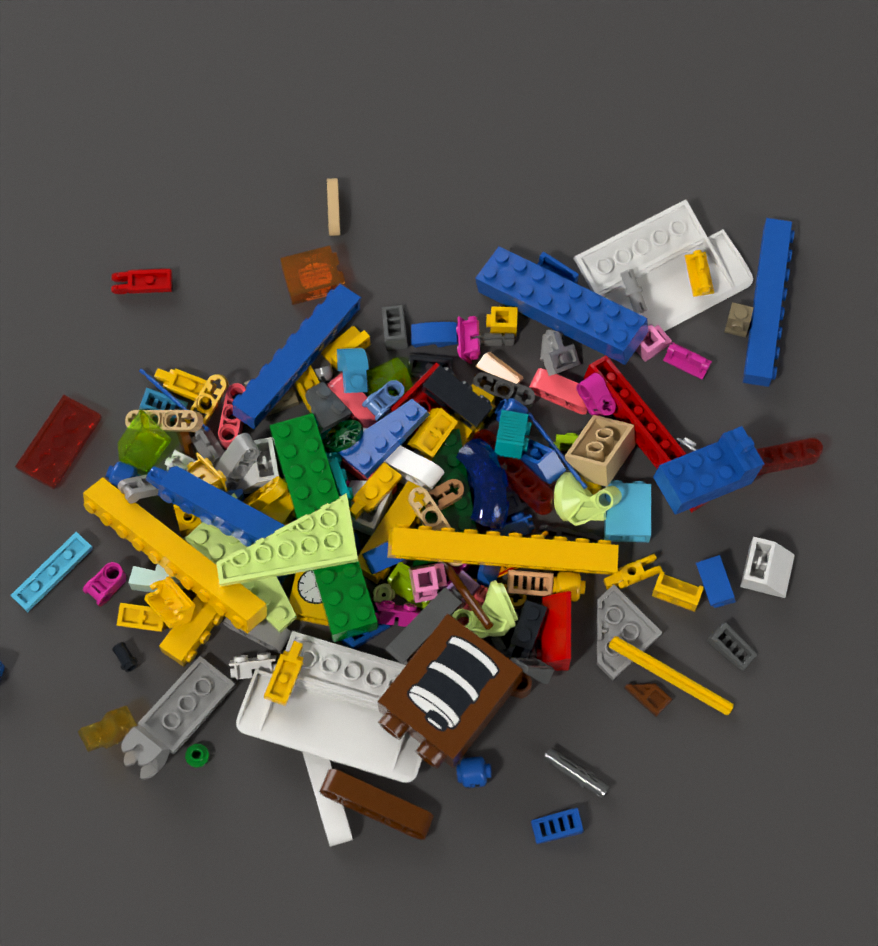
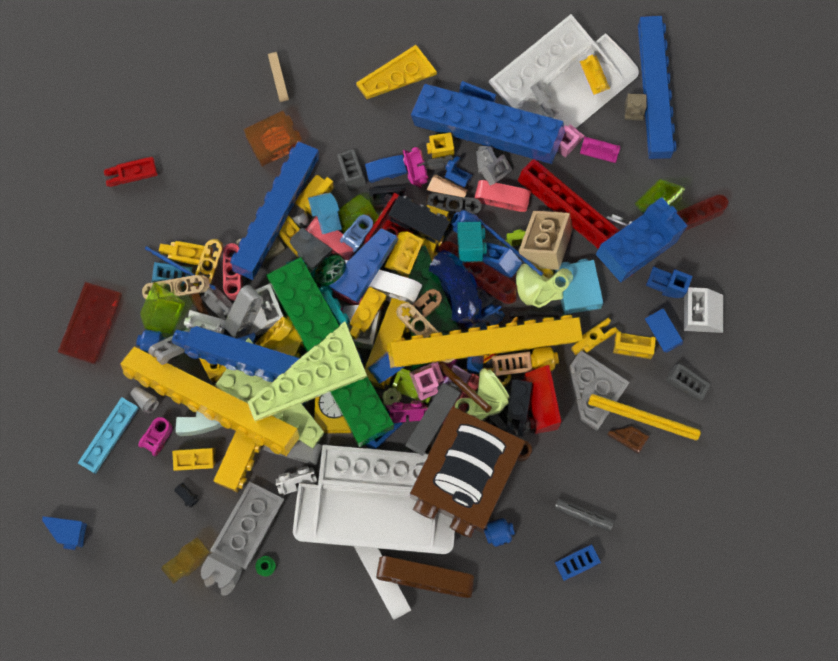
camera: 10 degrees left, 5 degrees up
yellow hinge [144,576,195,628] -> none
yellow hinge [187,452,227,492] -> none
yellow hinge [264,641,304,706] -> none
dark grey slope [510,658,555,685] -> none
dark pink piece [576,373,616,416] -> none
none -> light grey cone [131,387,159,414]
none -> yellow wing [356,45,437,99]
none -> blue bracket [445,156,473,187]
none -> clear neon green slope [635,179,685,213]
none -> blue brick [646,267,693,298]

